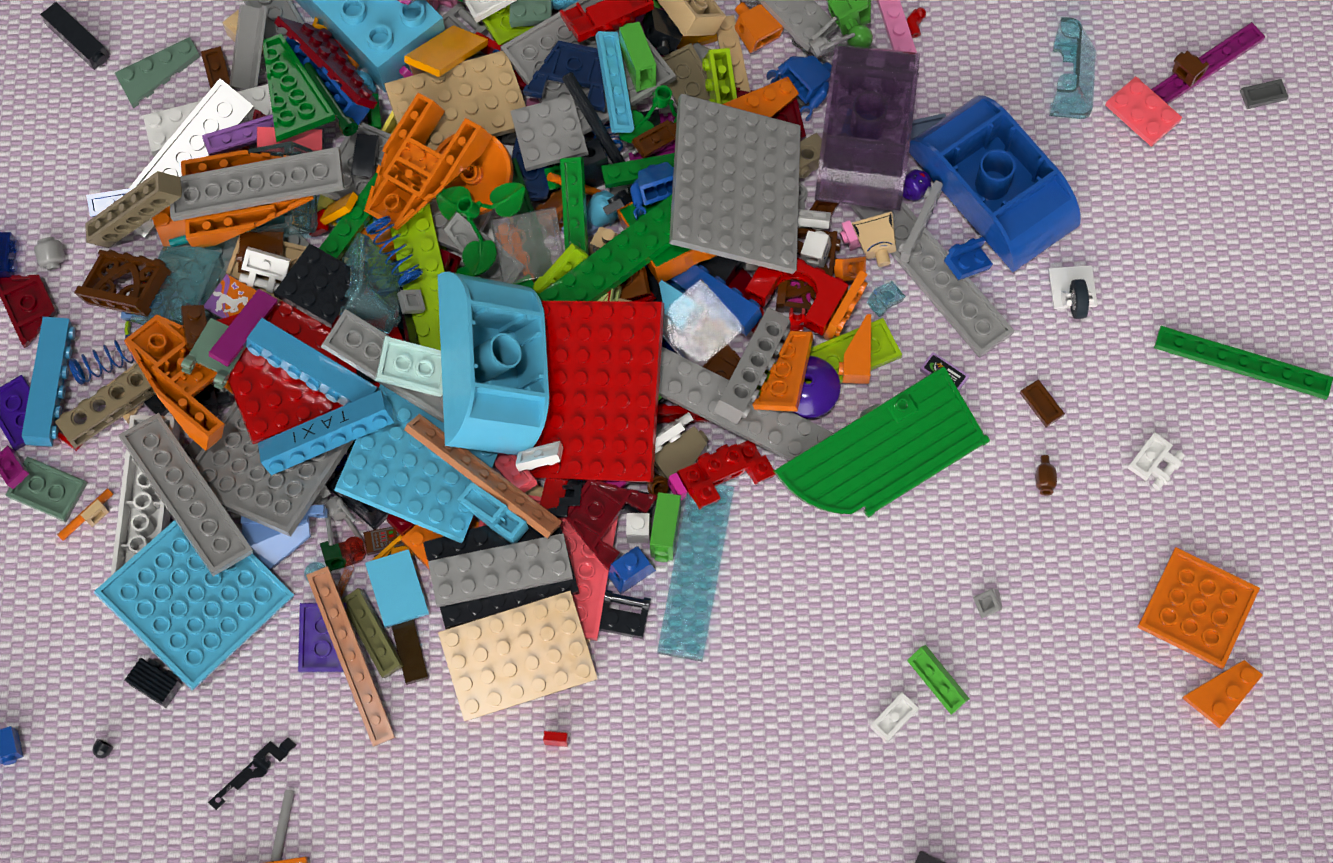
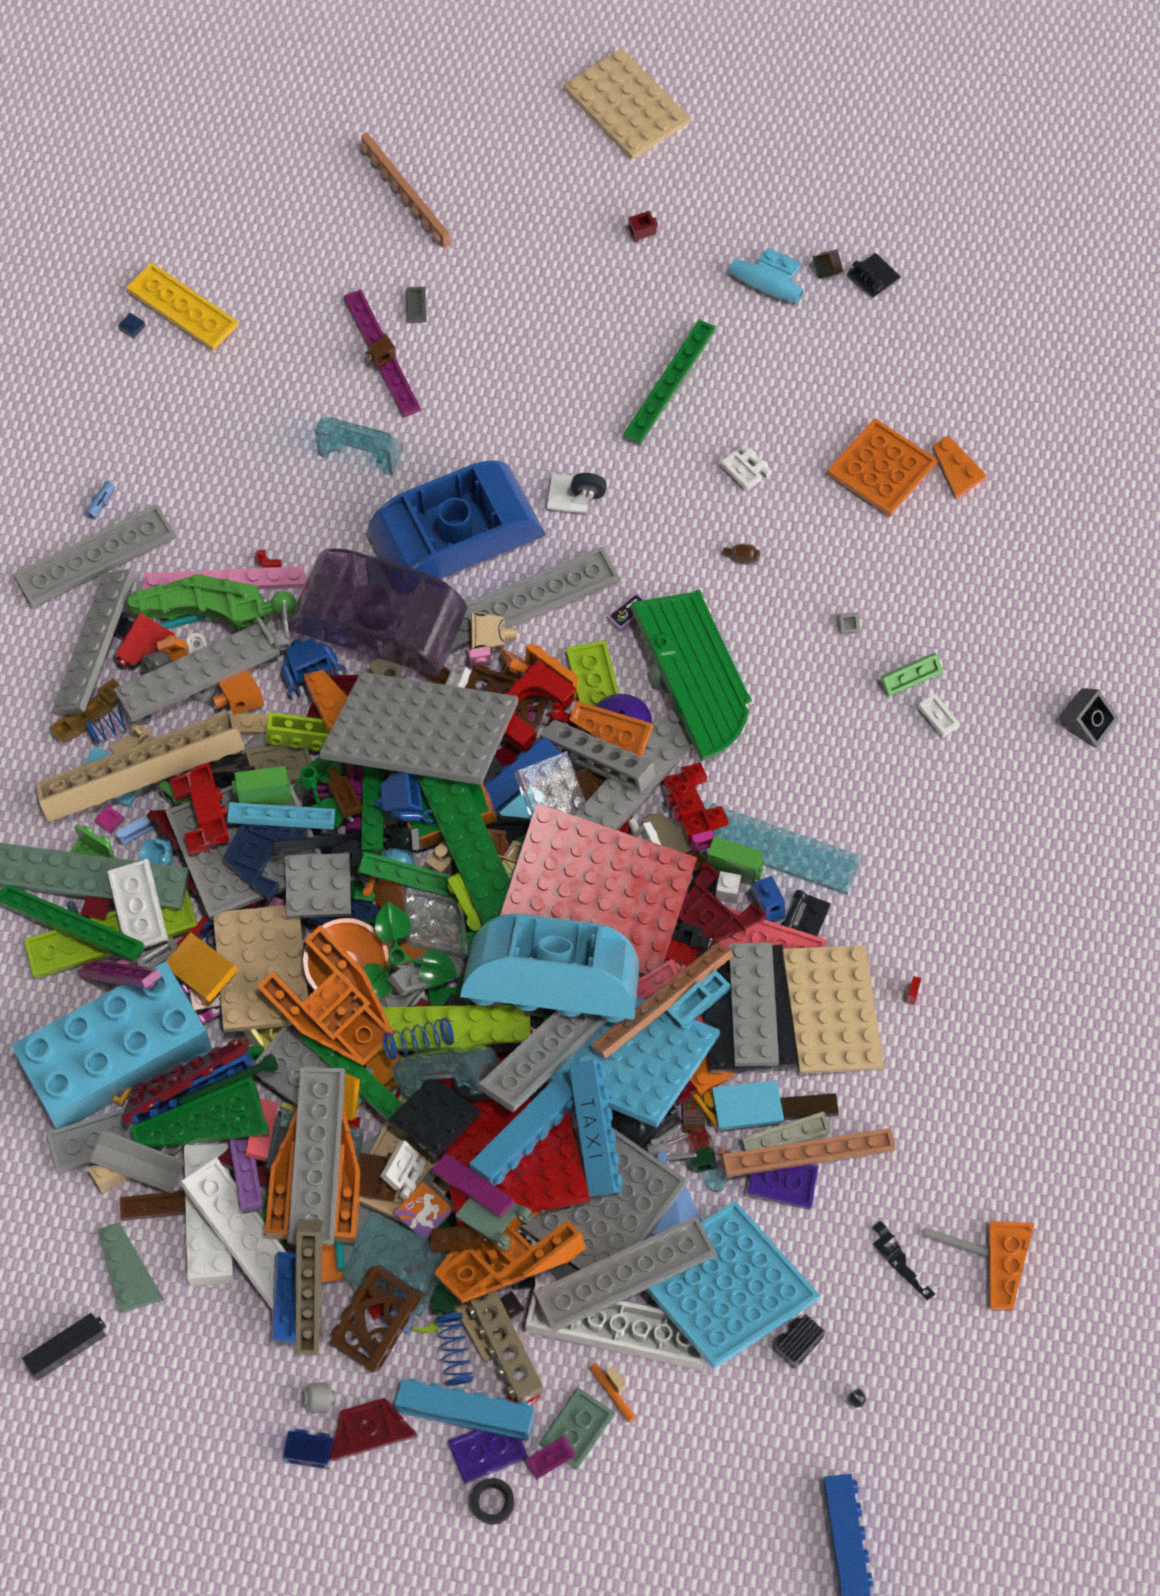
camera: 80 degrees left, 5 degrees down
black slope [351,134,379,177] -> none
light aqua plate [375,336,443,397] -> none
light grey plate [397,290,426,314] -> none
white plate [515,441,563,471] -> none
white brick [801,231,831,267] -> none
orange slope [838,314,871,384] -> none
clear light blue bracket [867,281,906,317] -> none
light grey plate [898,180,943,263] -> none
blue bracket [944,237,993,280] -> none
reddish brown tile [1020,379,1065,427] -> none
coral plate [1105,76,1182,147] -> none

